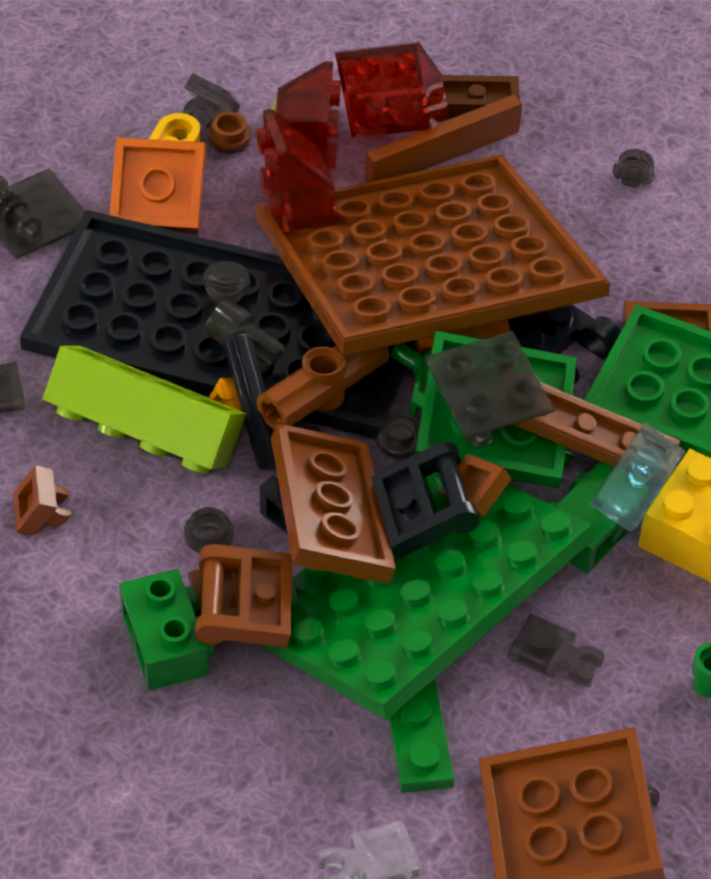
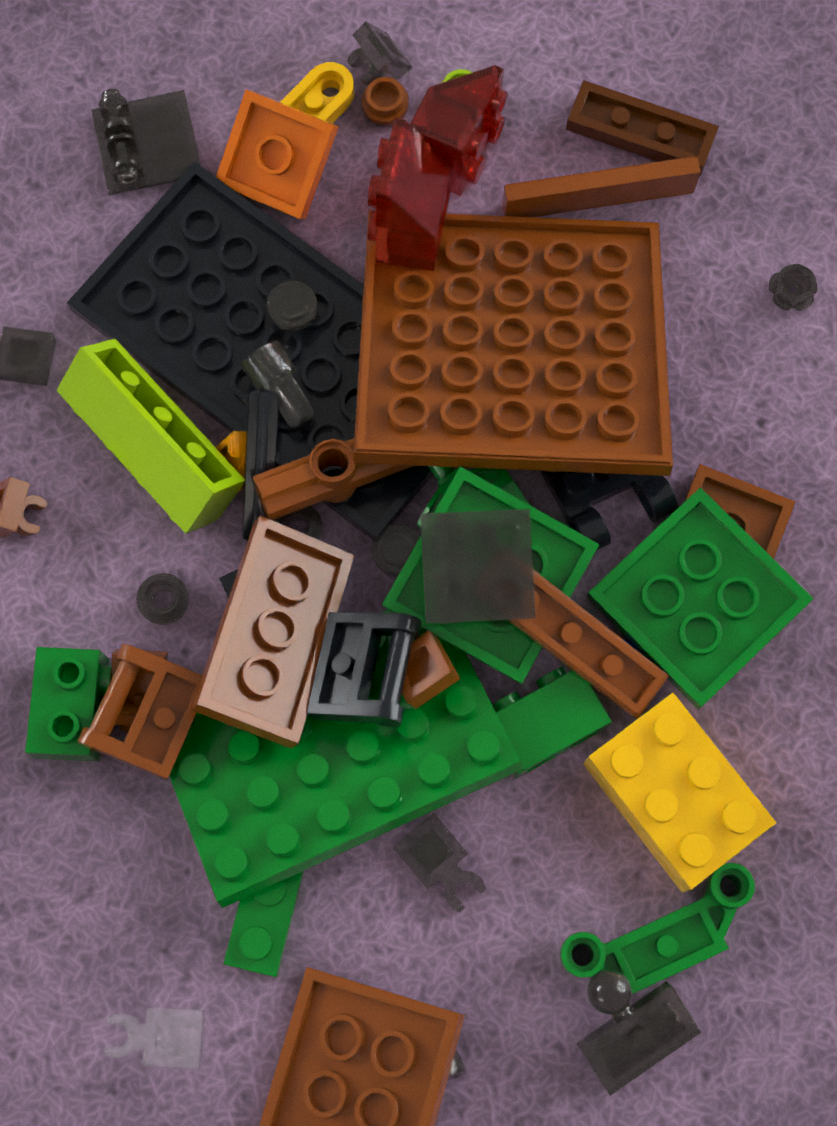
camera: 25 degrees right, 25 degrees up
clear red slope [335,42,449,138] -> none
clear light blue plate [590,422,686,532] -> none

